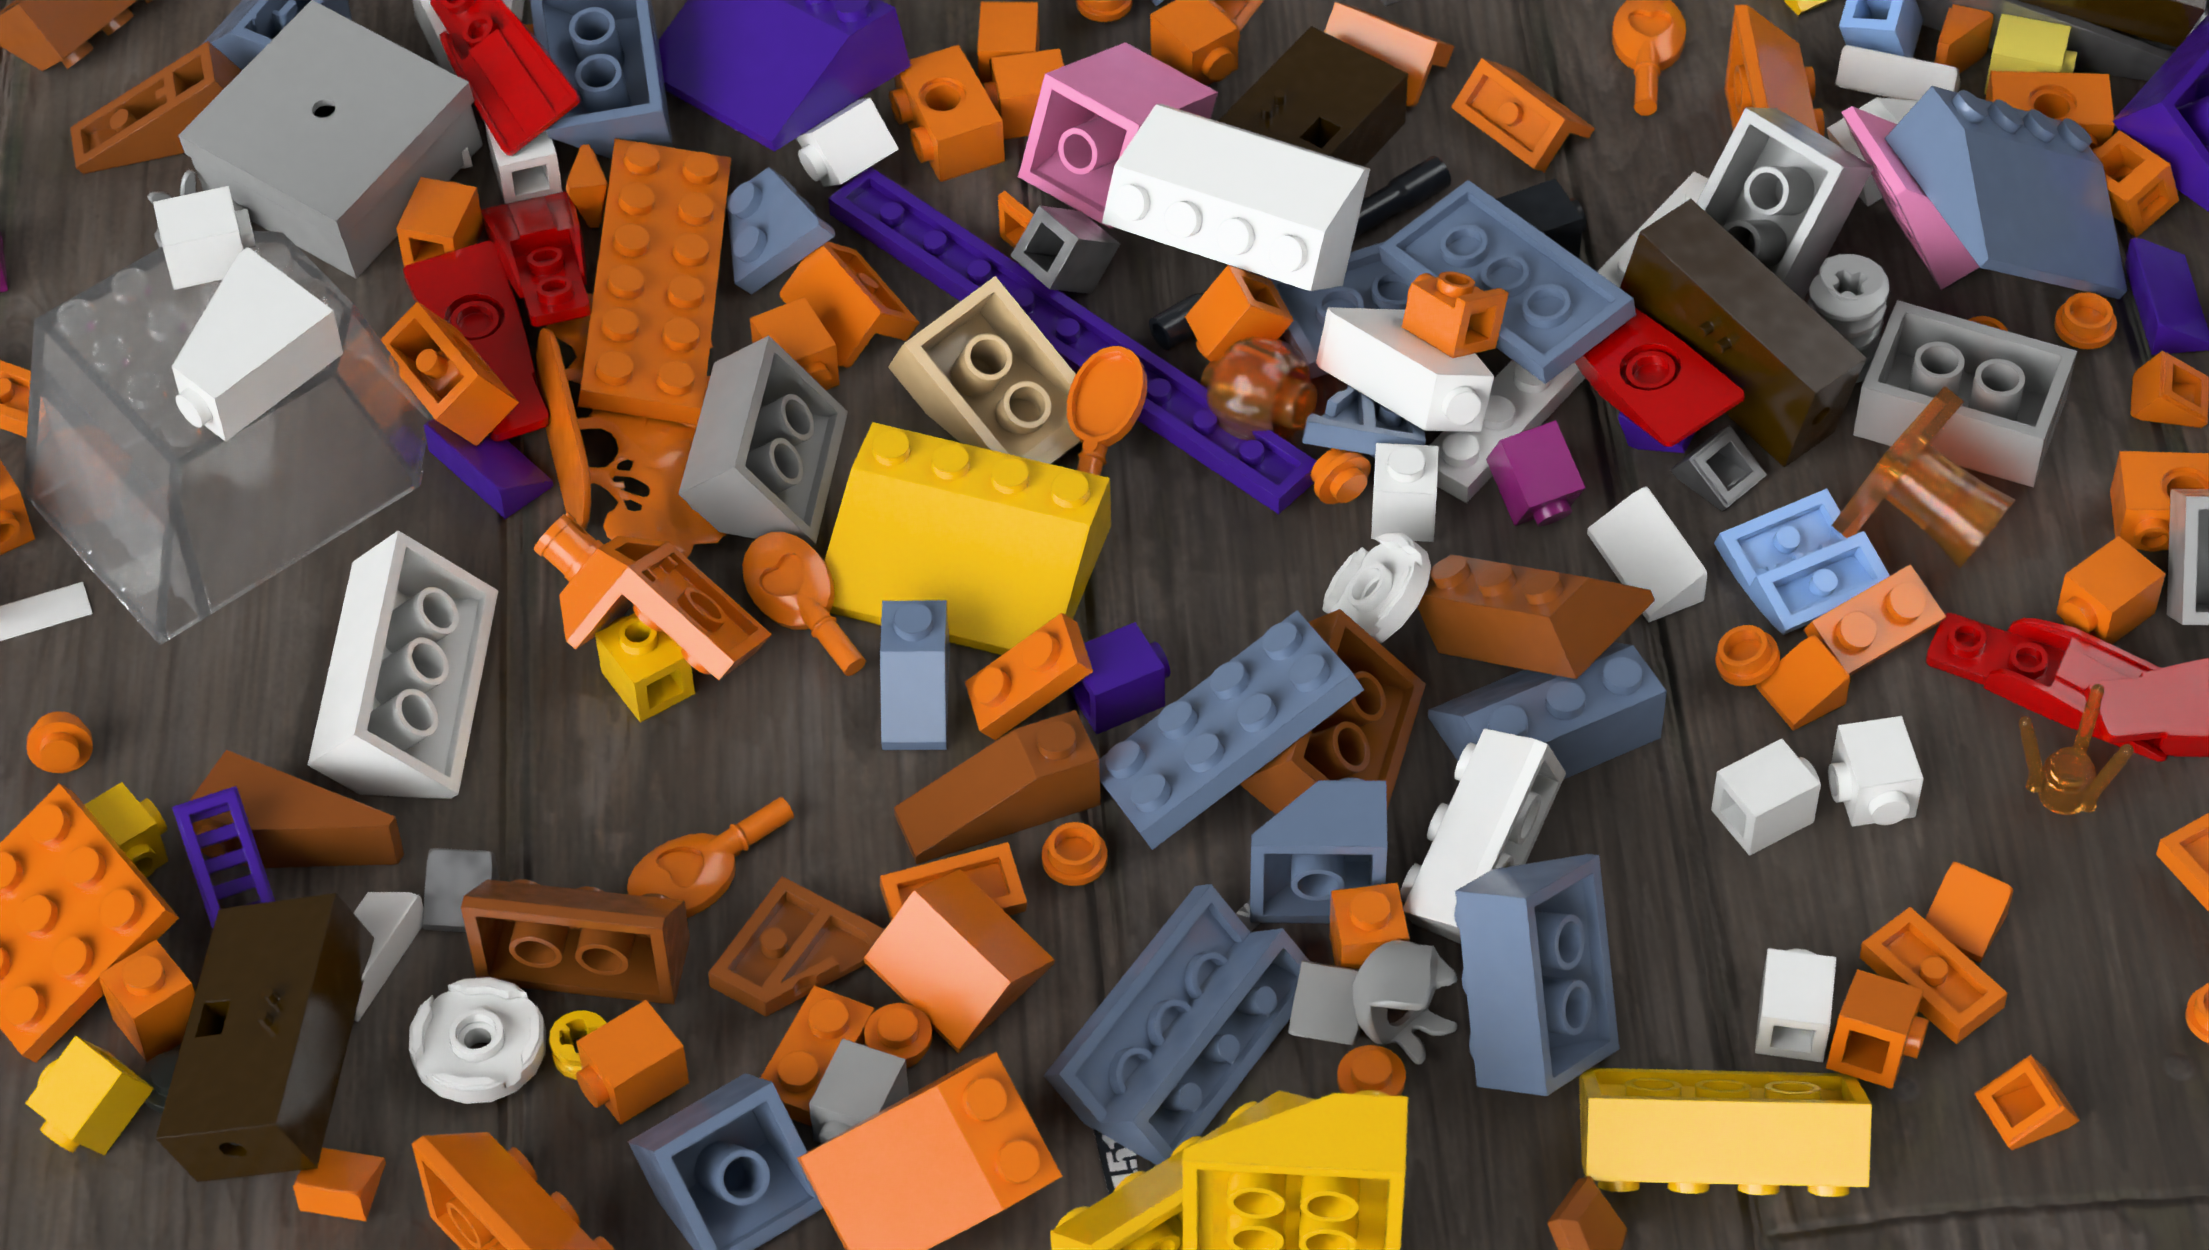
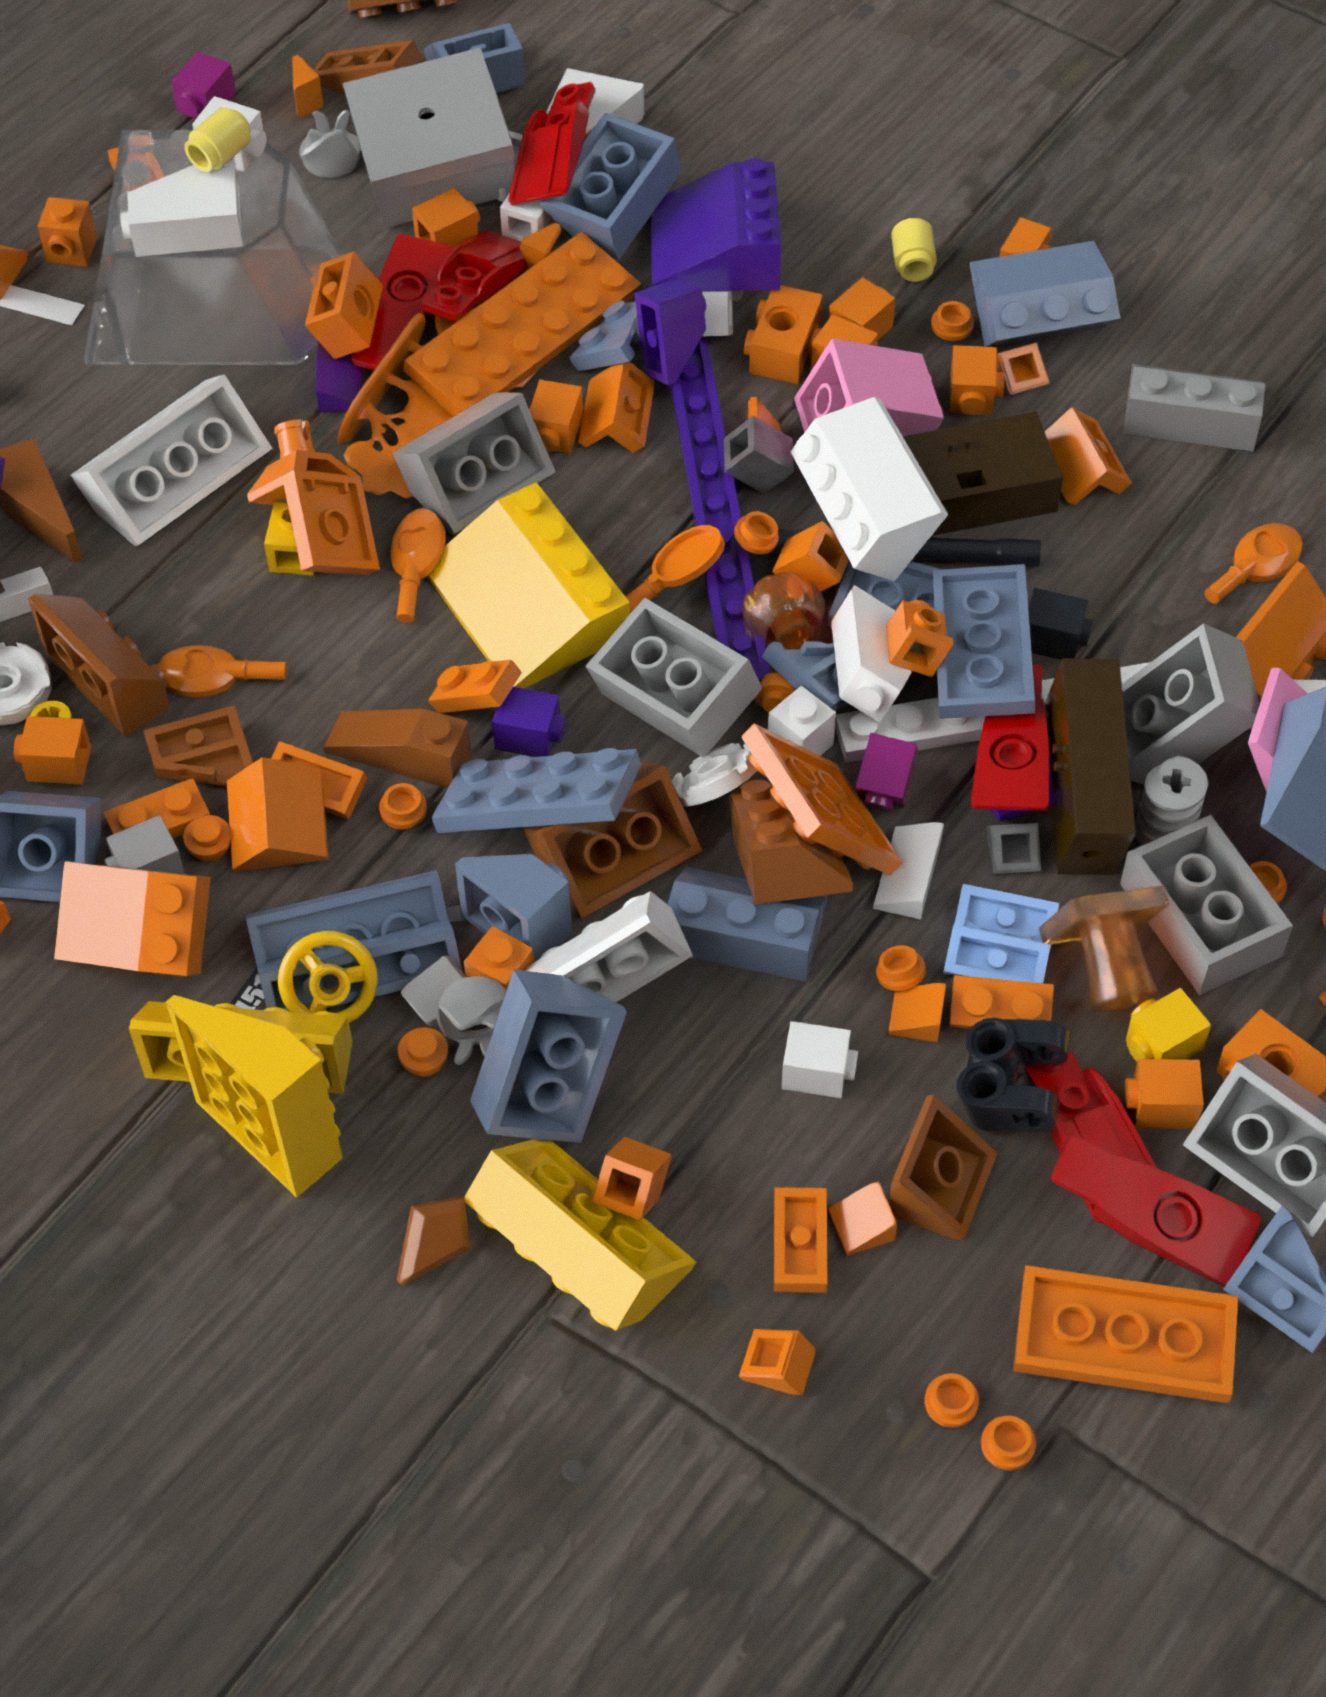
camera: 40 degrees right, 5 degrees up
flat silver slope [422,848,500,932] -> none
slope [880,600,950,750] -> none
tan slope [888,276,1081,464] -> none
orange panel [1451,58,1595,172] -> none
white brick [1755,948,1836,1062] -> none
orange brick [1826,969,1929,1089] -> none
white brick [1828,716,1924,827] -> none
clear orange plant [2019,684,2134,815] -> none
none -> light yellow brick [184,107,251,172]
none -> yellow piece [278,931,378,1023]
none -> orange slope [292,55,324,118]
none -> light grey brick [586,597,762,758]
none -> orange brick [592,1137,672,1220]
none -> dark purple slope [635,278,706,385]
none -> orange plate [734,511,779,554]
none -> orange plate [741,723,904,875]
none -> dark orange slope [889,1095,997,1240]
none -> black piece [957,1017,1072,1132]
none -> yellow brick [1126,988,1211,1062]

